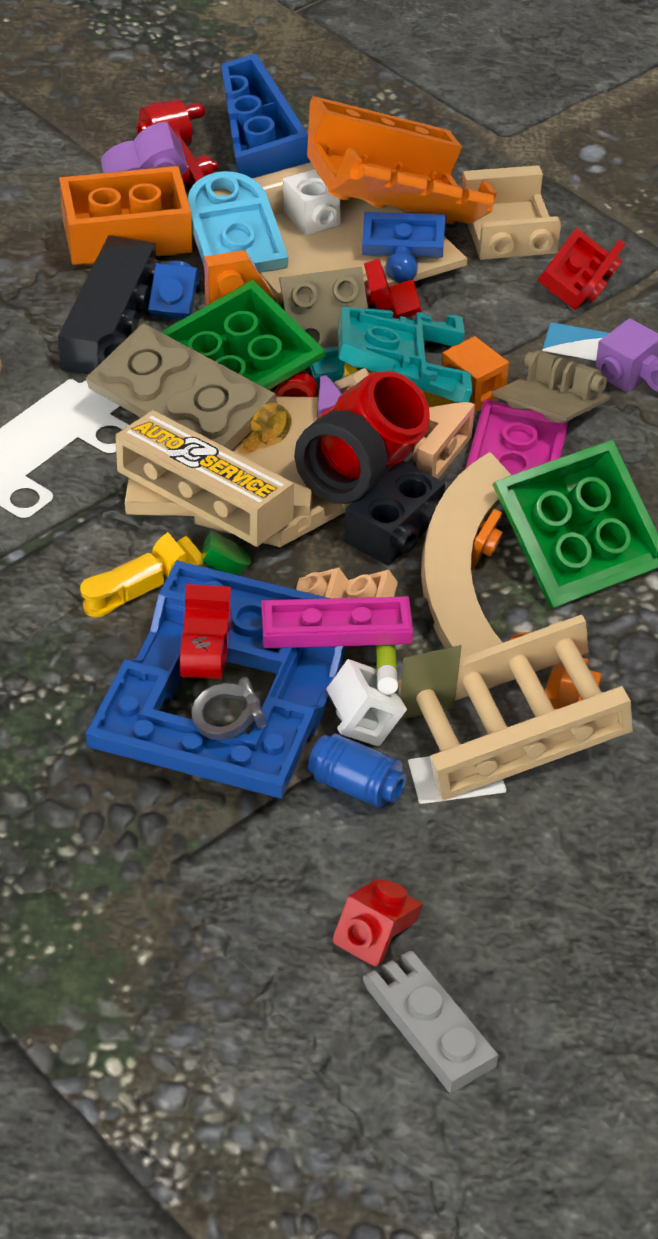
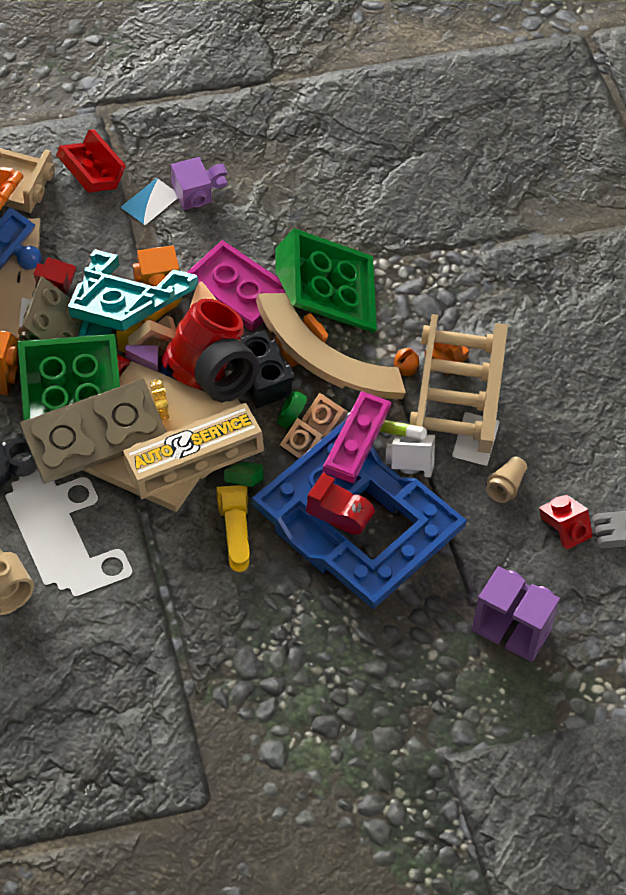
camera: 65 degrees left, 10 degrees up
flat silver piece [191,677,267,740] -> none
blue head [308,734,406,809] -> none
dark tan hinge [491,350,610,423] -> none
none -> green tile [276,391,307,429]
none -> medium lavender piece [472,566,560,662]
none -> tan cone [486,457,527,503]

